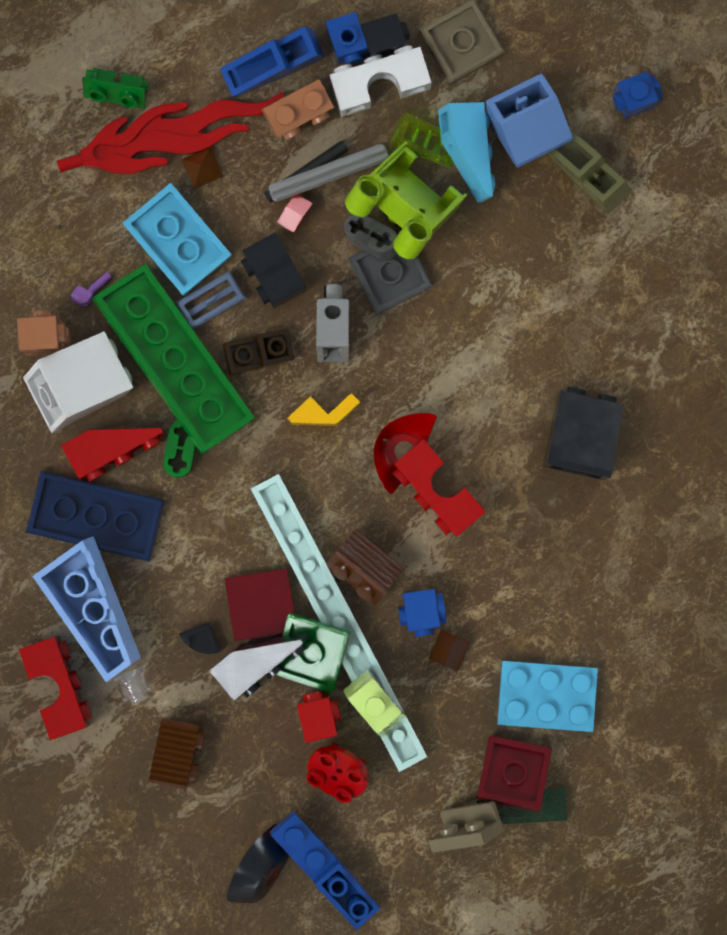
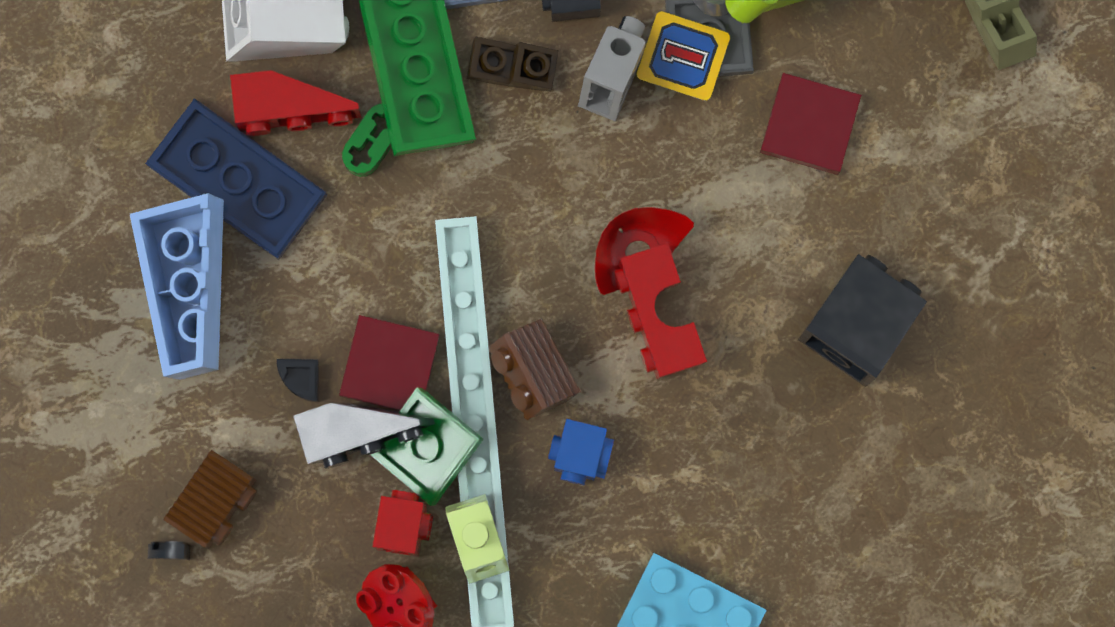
camera: 20 degrees right, 5 degrees down
red arch [18,636,93,741] -> none
clear brick [113,665,152,705] -> none
yellow slope [287,393,360,426] -> none
reddish brown slope [429,630,470,671] -> none
none -> black tile [147,541,190,560]
none -> sticker [637,11,730,100]
none -> dark red tile [760,73,862,175]

